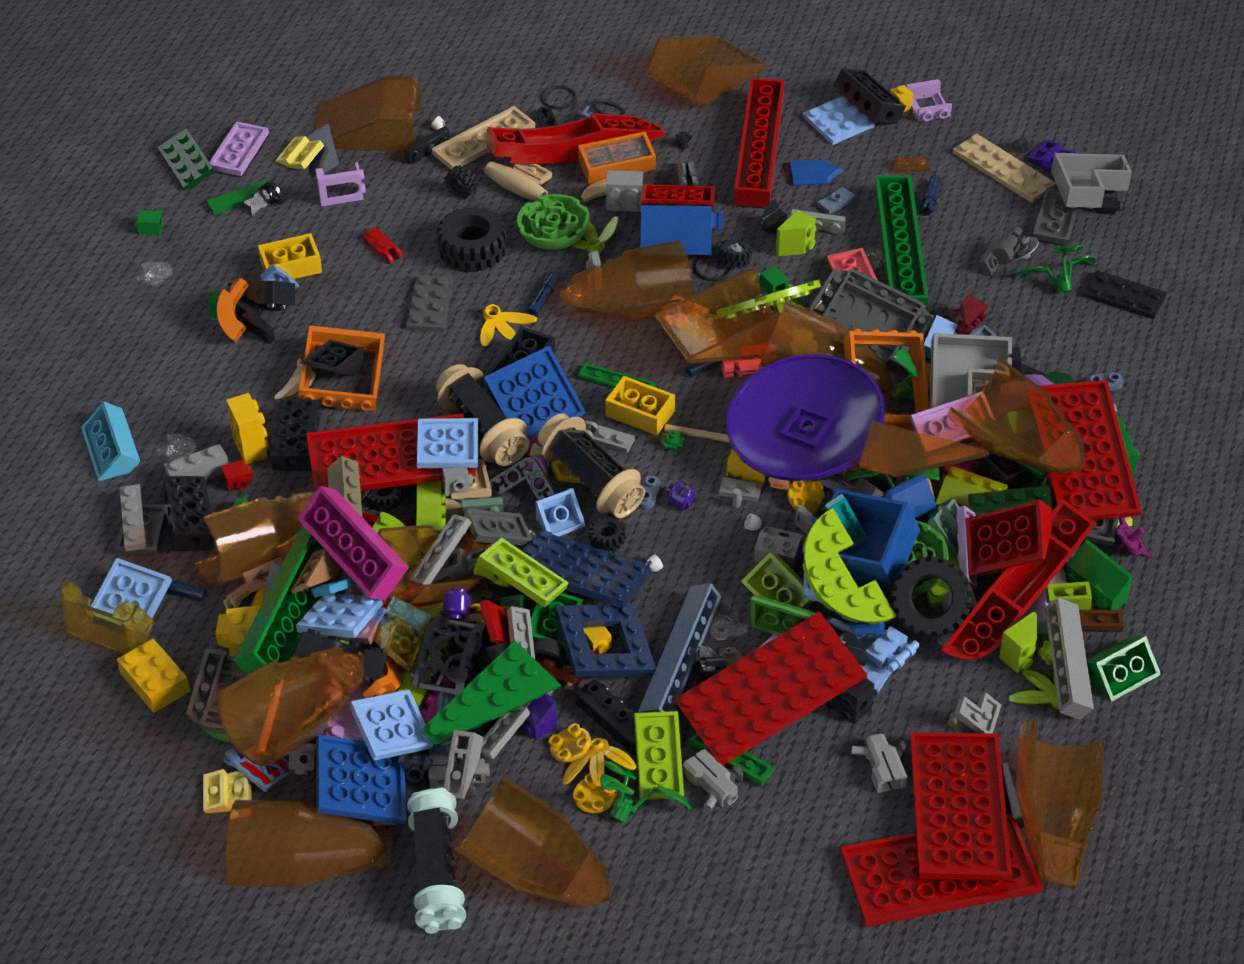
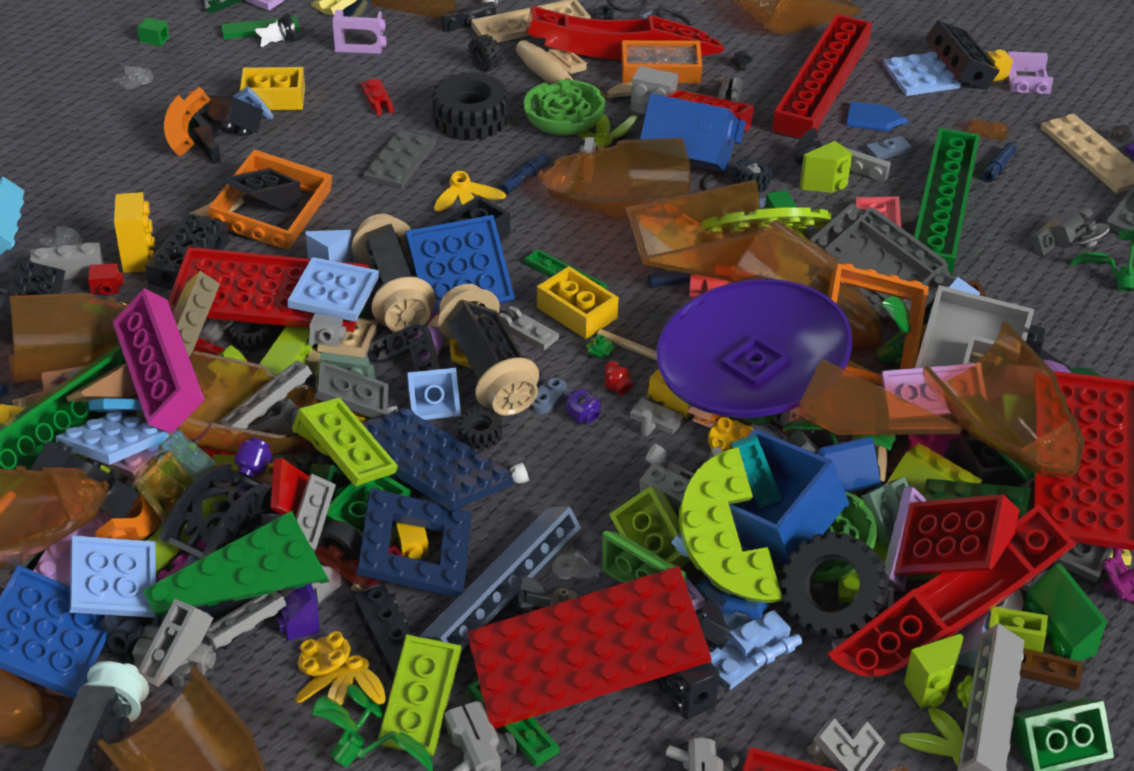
camera: 15 degrees right, 5 degrees down
yellow dish [573,773,617,813] -> none
dark red slope [955,294,989,335] -> none
none -> light blue slope [306,230,353,263]
none -> red animal [604,361,634,396]

